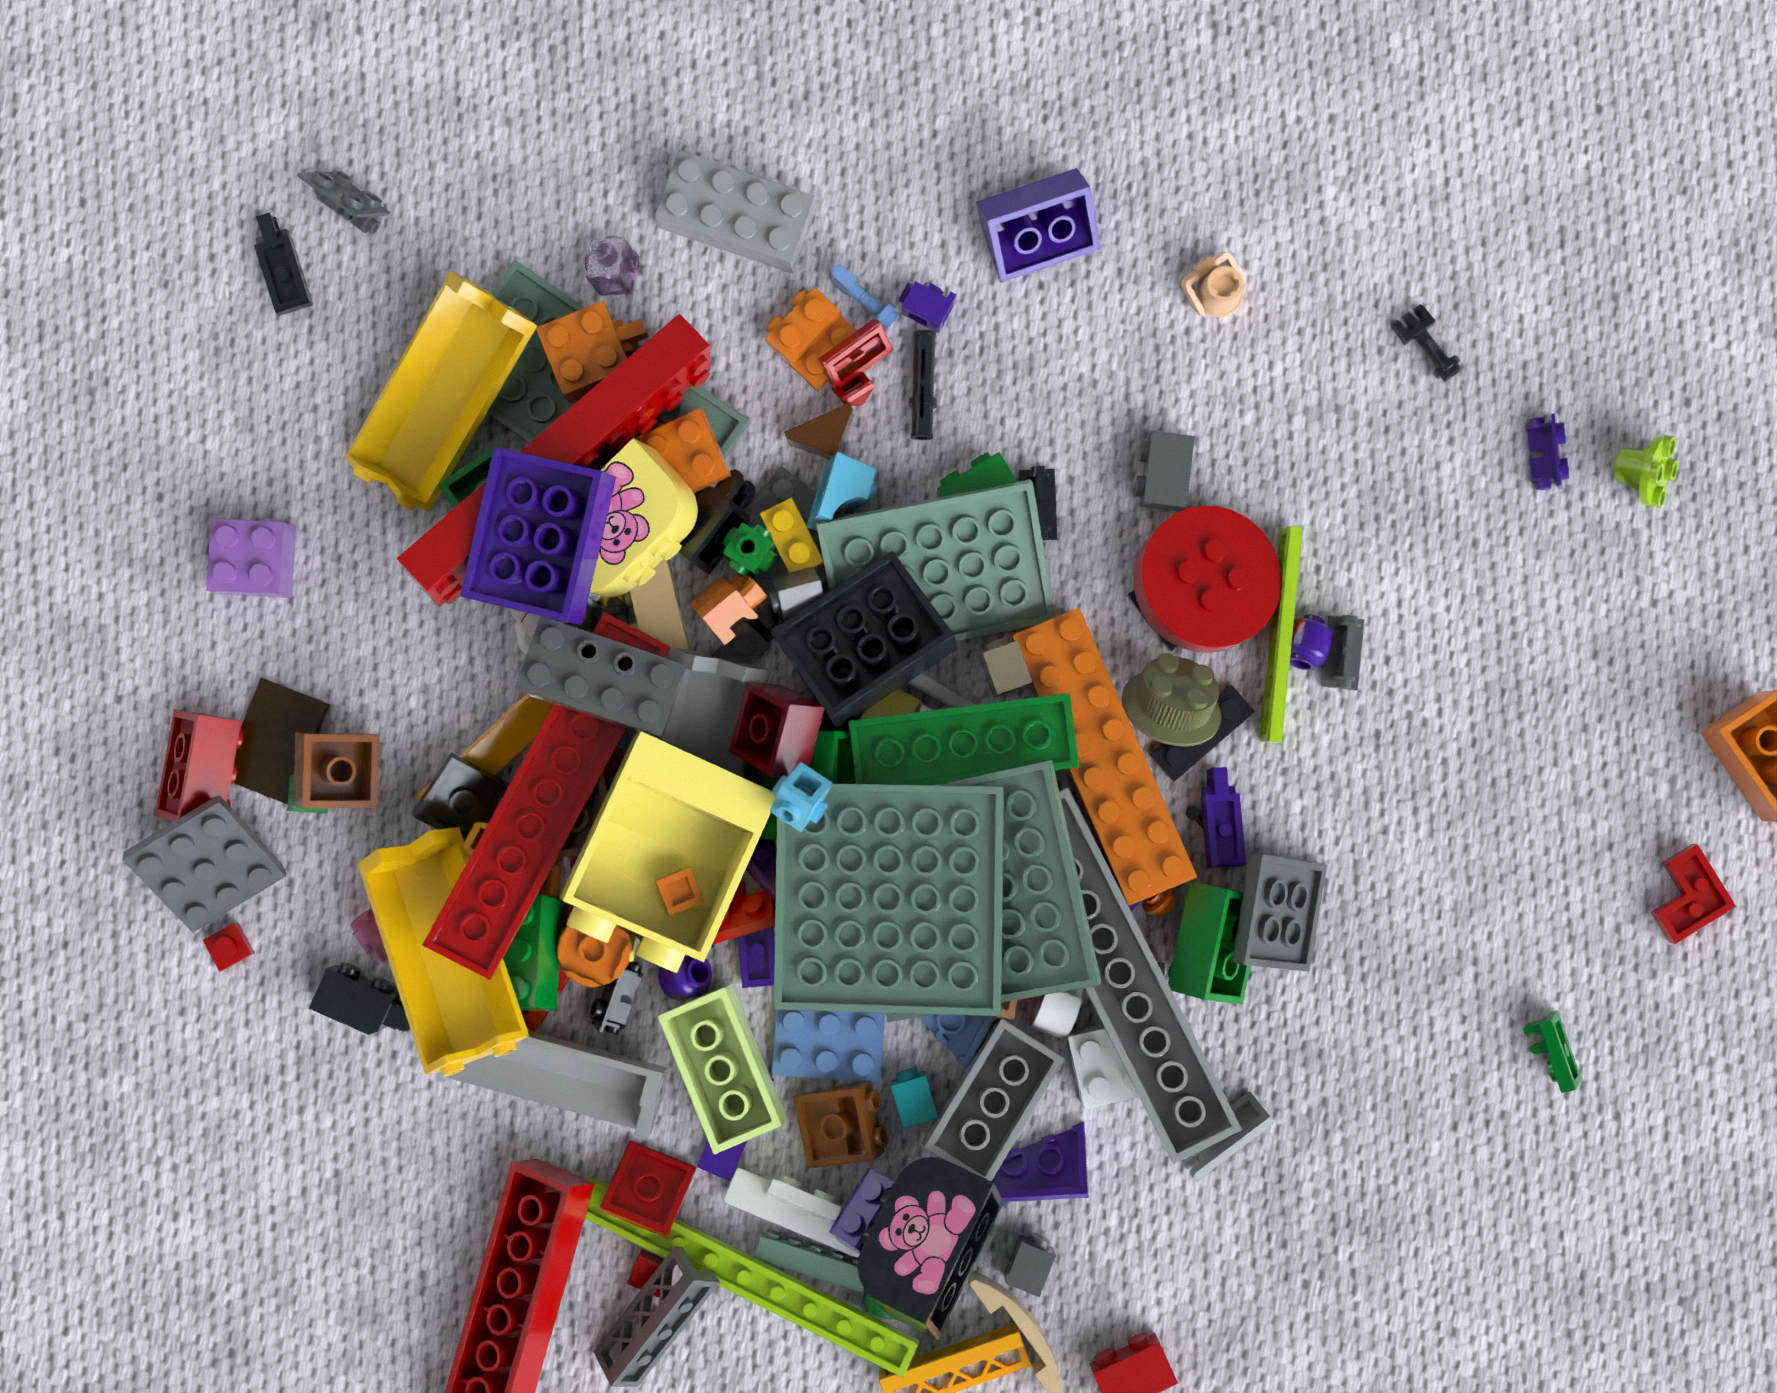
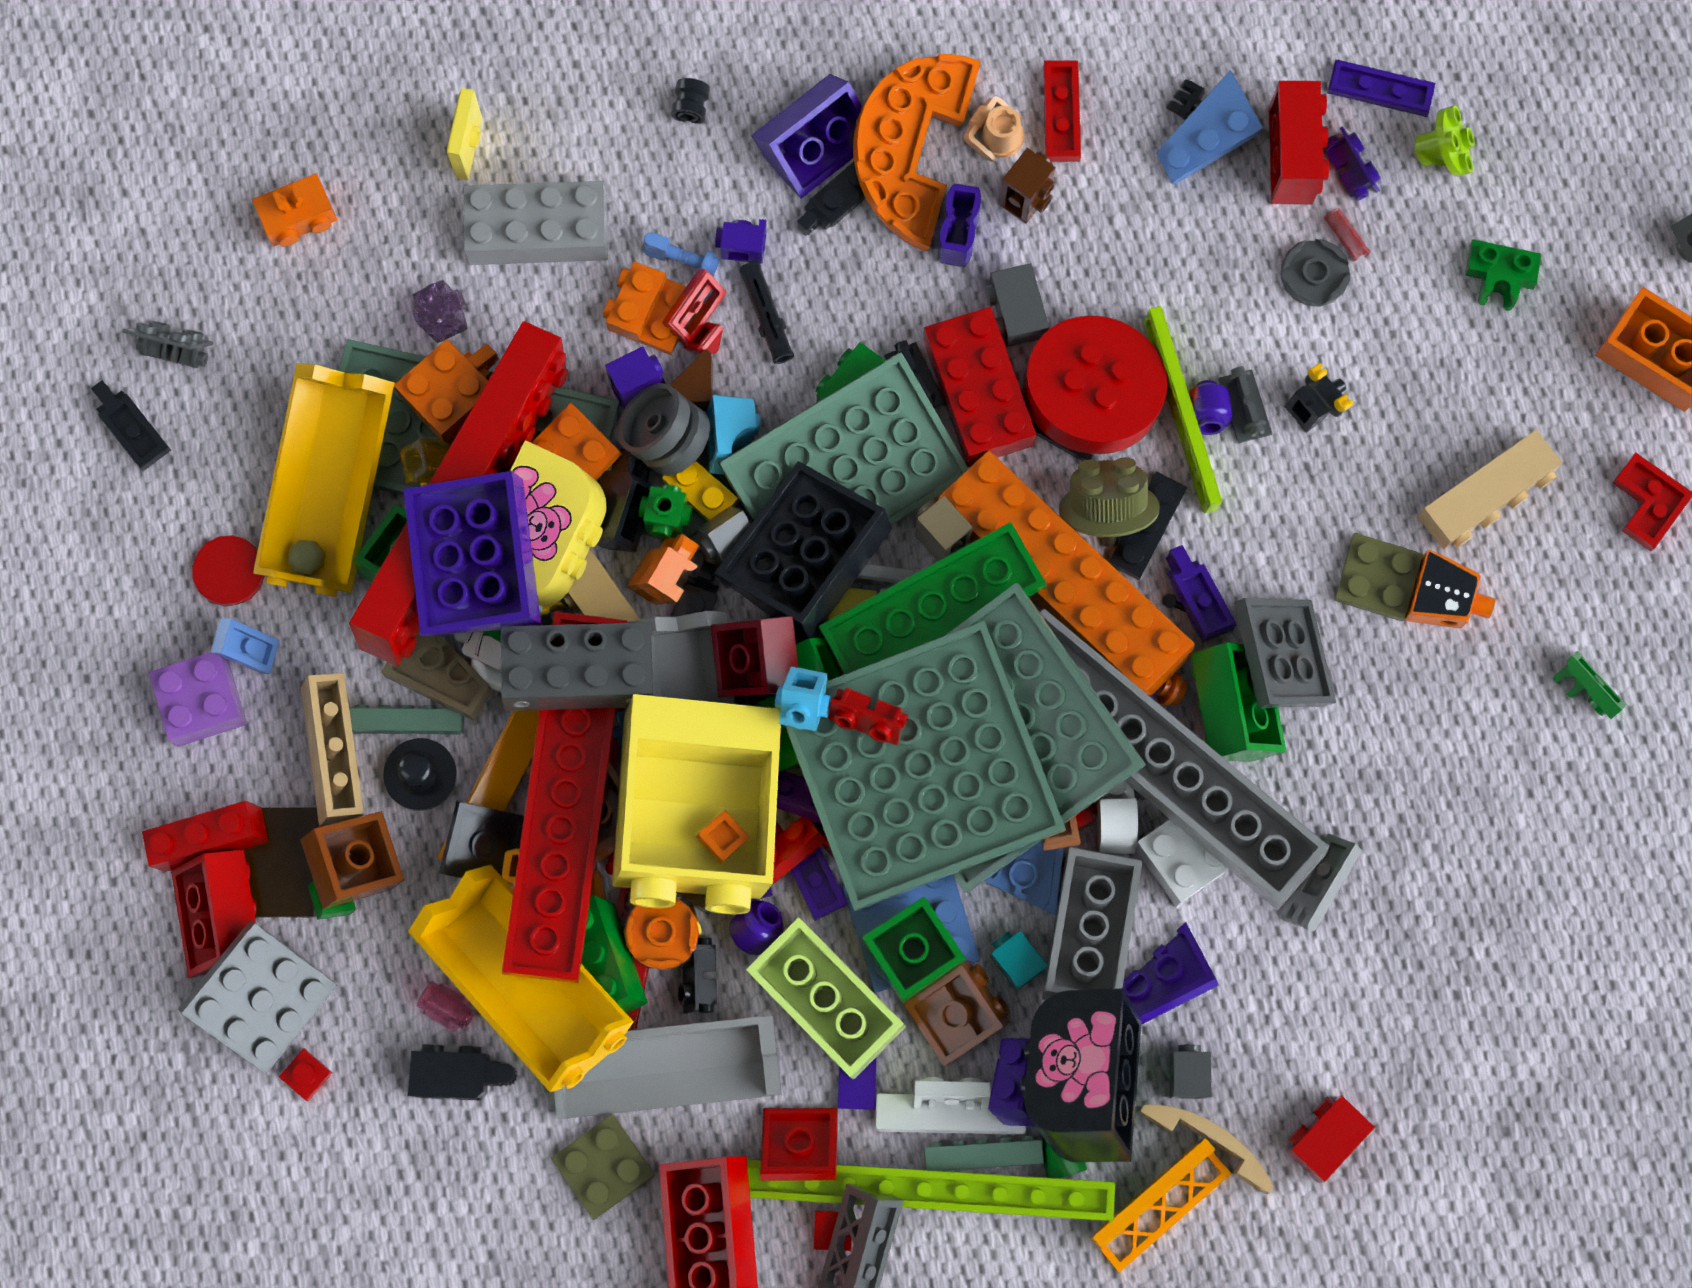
camera: 20 degrees left, 10 degrees down
none -> red brick [142,801,269,872]
none -> red tile [192,535,265,607]
none -> medium blue plate [211,617,279,674]
none -> orange brick [252,173,338,247]
none -> olive tile [288,540,325,575]
none -> tan brick [301,673,364,827]
none -> sand green piece [349,704,464,735]
none -> dark tan wing [381,629,493,721]
none -> black plate [383,738,457,811]
none -> clear yellow piece [400,438,451,486]
none -> light yellow plate [446,88,482,180]
none -> olive plate [551,1114,656,1220]
none -> dark purple brick [605,346,666,411]
none -> dark grey wheel [617,383,710,476]
none -> black wheel [671,78,710,124]
none -> black hinge [797,161,866,236]
none -> red hinge [828,688,908,746]
none -> orange plate [853,54,981,251]
none -> green brick [861,896,966,1004]
none -> red brick [923,307,1036,467]
none -> dark purple brick [938,183,981,267]
none -> reddish brown brick [998,148,1056,224]
none -> red plate [1043,60,1081,162]
none -> medium blue wing [1156,70,1265,184]
none -> red brick [1268,80,1329,205]
none -> dark grey tile [1281,239,1350,307]
none -> black piece [1284,363,1353,433]
none -> red piece [1324,208,1370,261]
none -> dark purple tile [1327,59,1436,117]
none -> olive plate [1334,533,1423,622]
none -> torso [1405,550,1495,628]
none -> tan brick [1417,429,1563,550]
none -> green plate [1465,239,1541,311]

